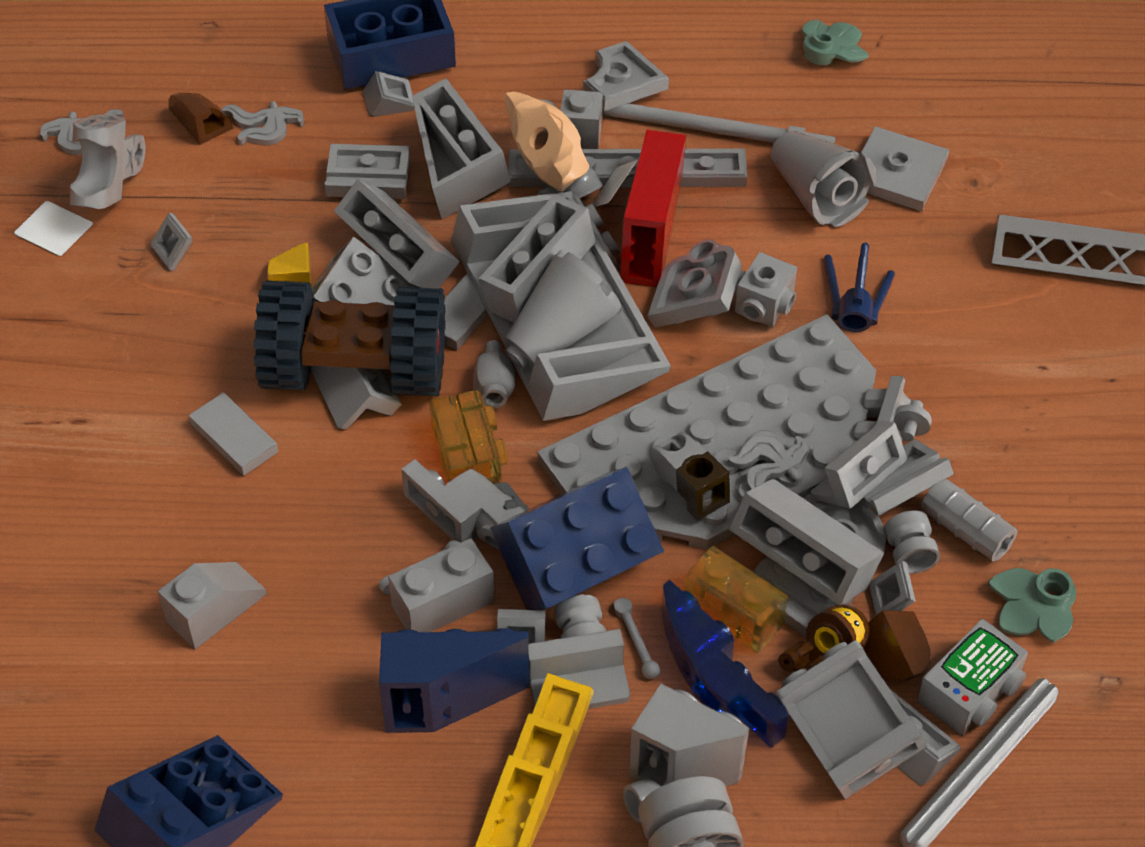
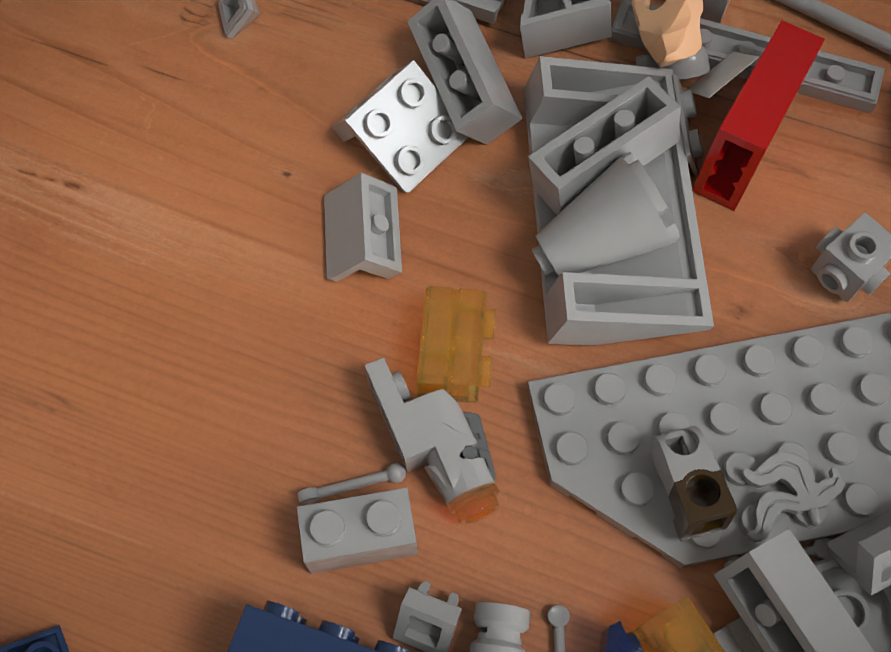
camera: 20 degrees right, 15 degrees up
light grey slope [158,562,267,649] -> none
light grey tile [189,392,278,476] -> none
black plate [254,281,446,396] -> none
yellow slope [267,243,312,288] -> none
light grey tile [444,273,489,351] -> none
light grey plant [472,340,515,408] -> none
dark blue brick [490,467,664,610] -> none
light grey plate [647,239,742,328] -> none

